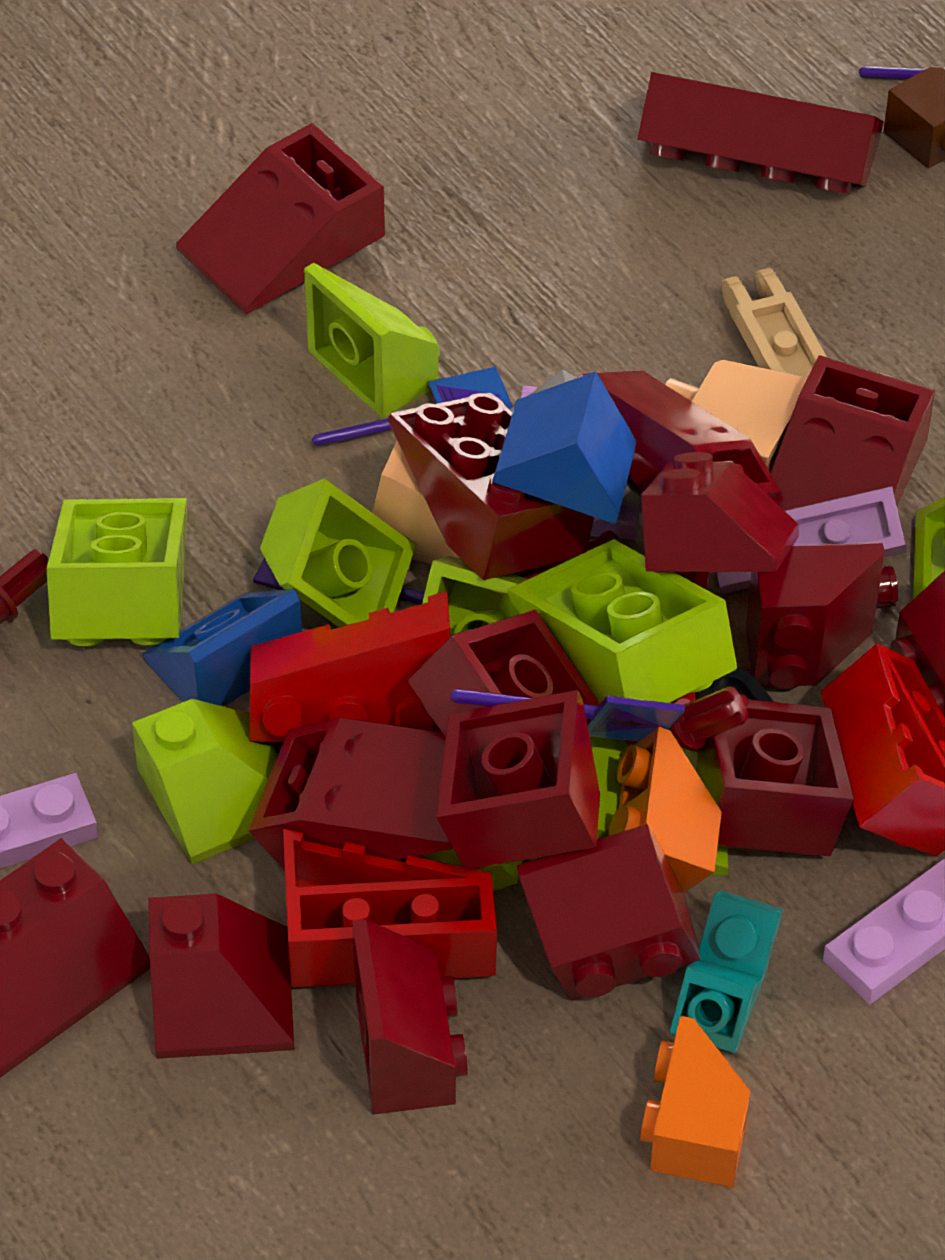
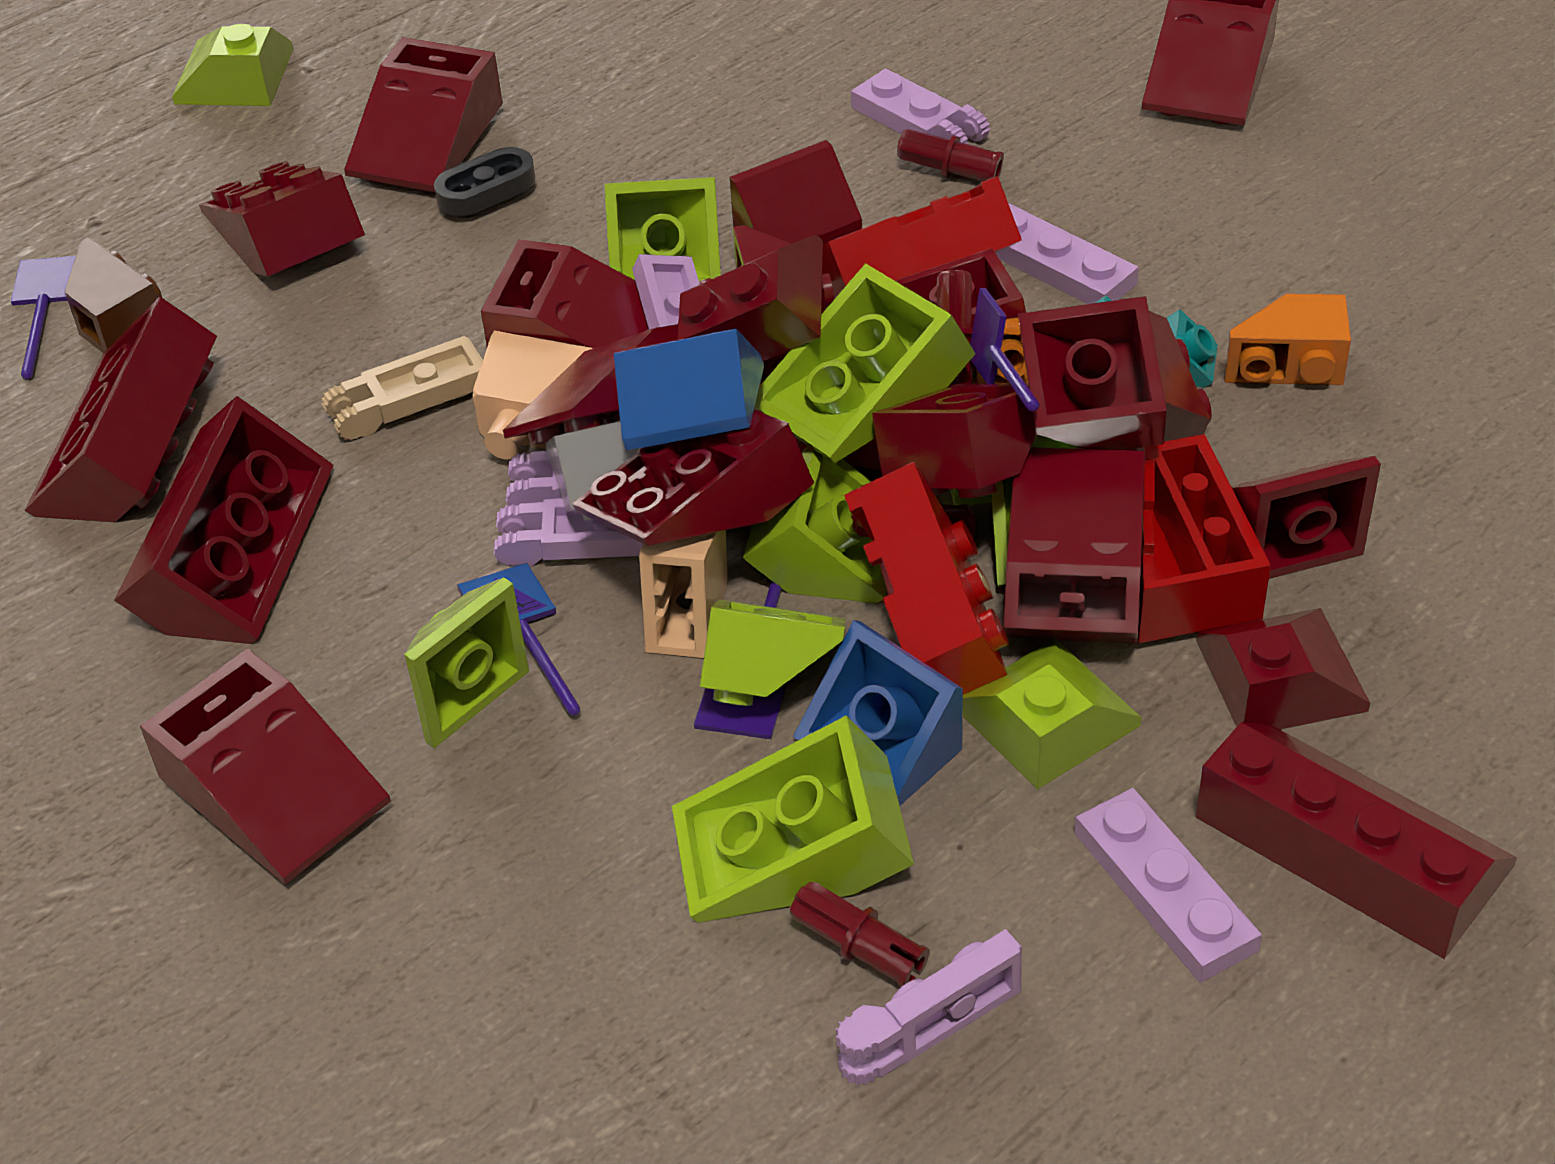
camera: 95 degrees left, 5 degrees down
none -> dark red slope [114,396,334,644]

